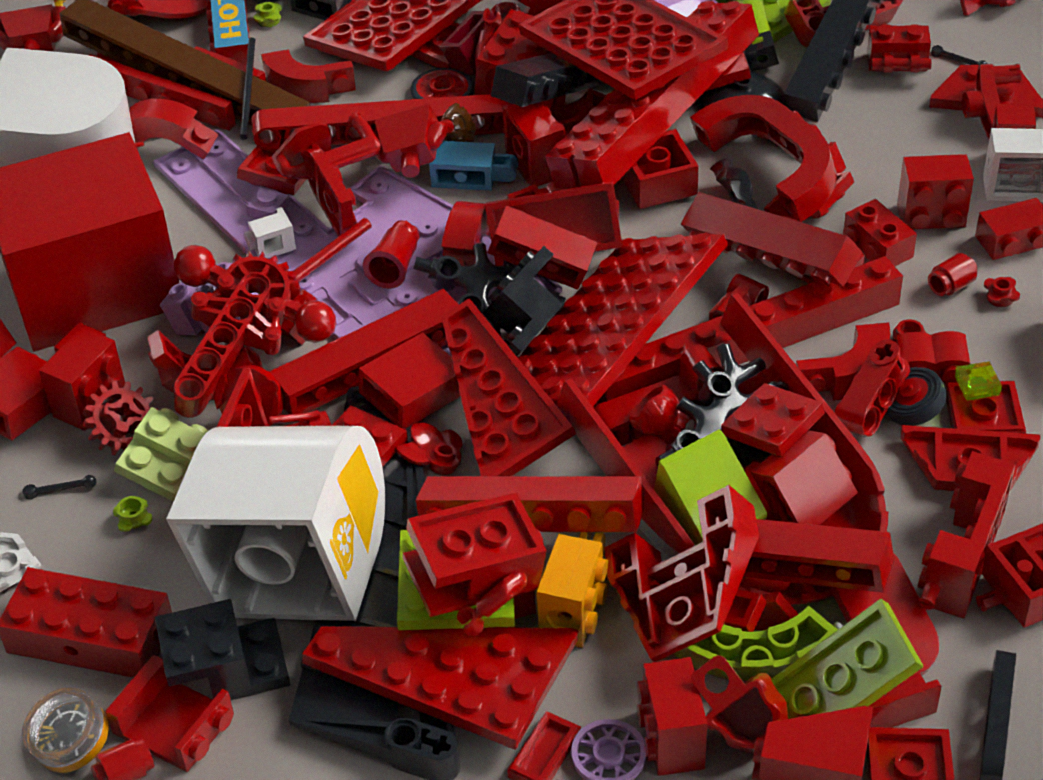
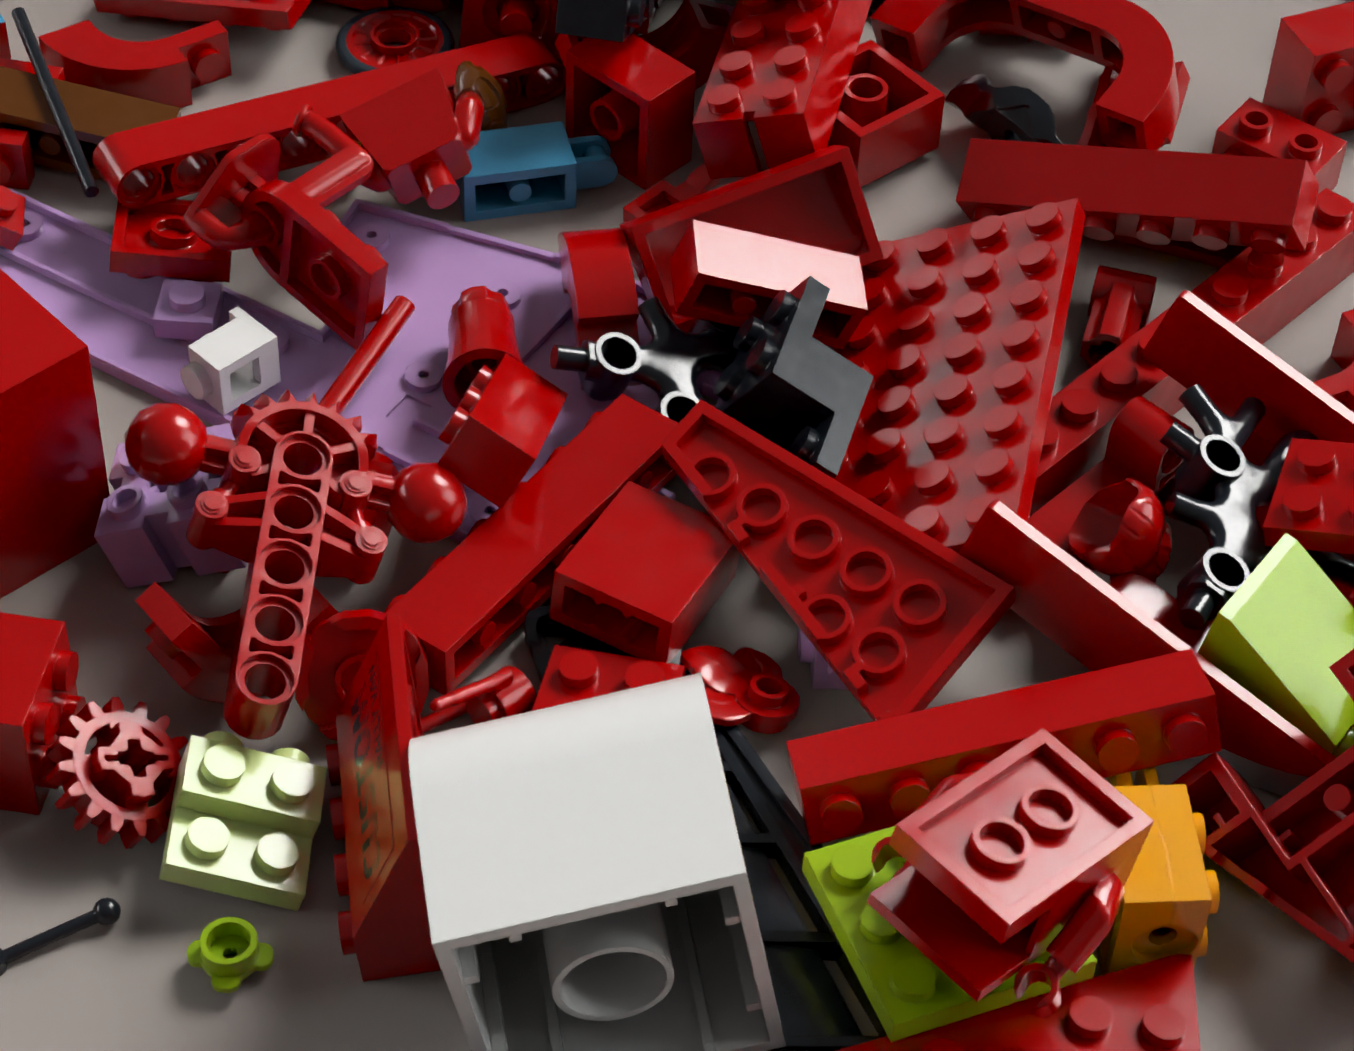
camera: 25 degrees left, 0 degrees up
none -> red brick [438,353,568,509]

